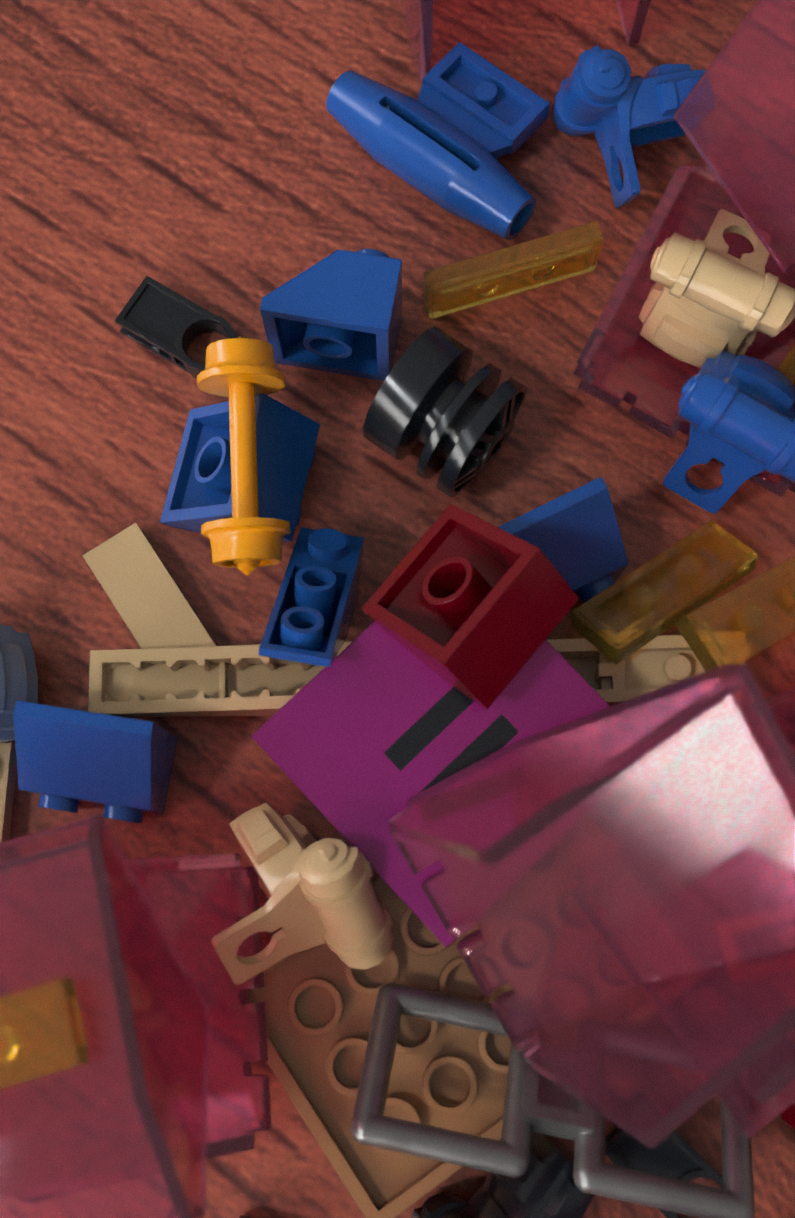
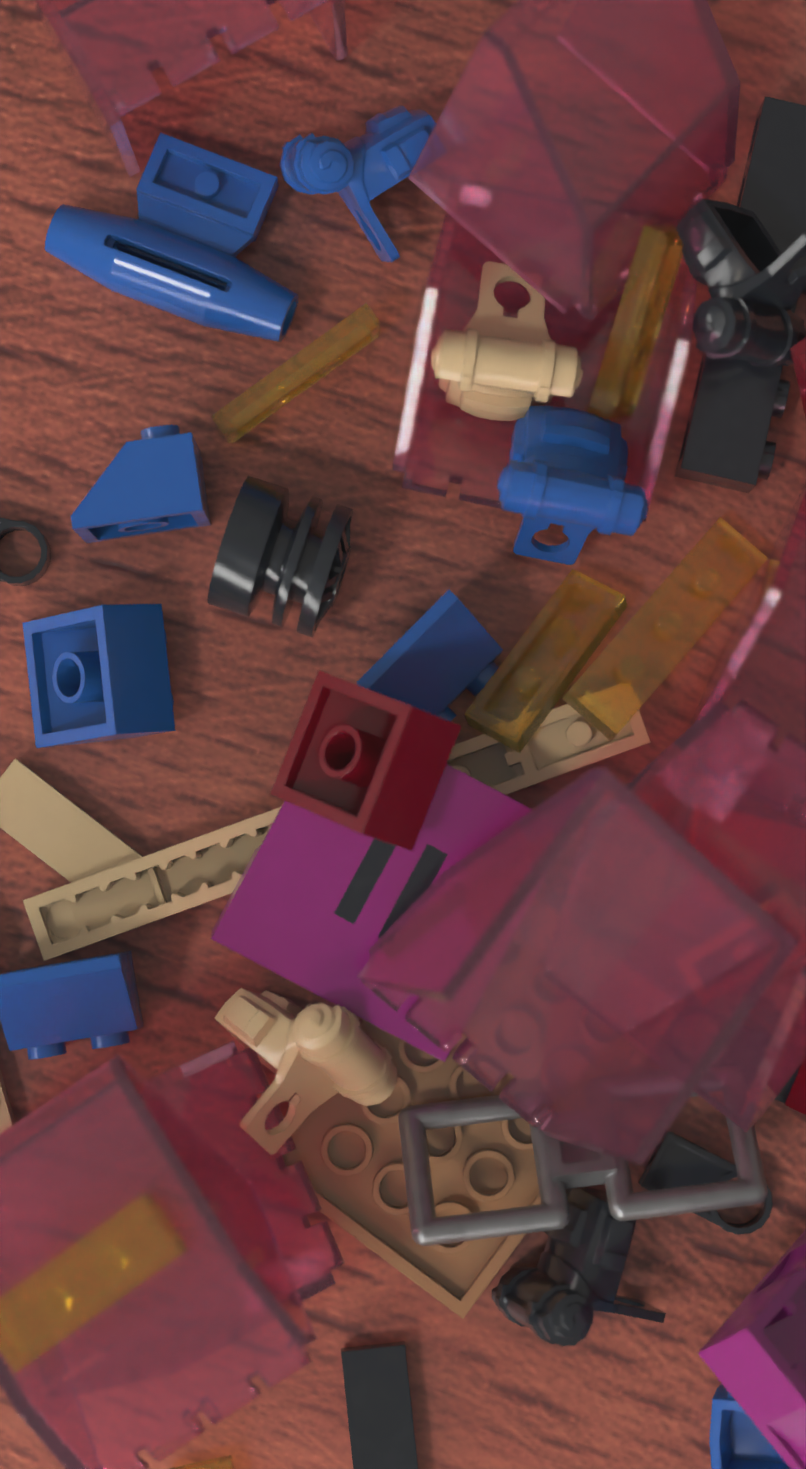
camera: 20 degrees left, 10 degrees up
light orange piece [197,336,291,576] -> none
blue slope [259,527,364,667] -> none

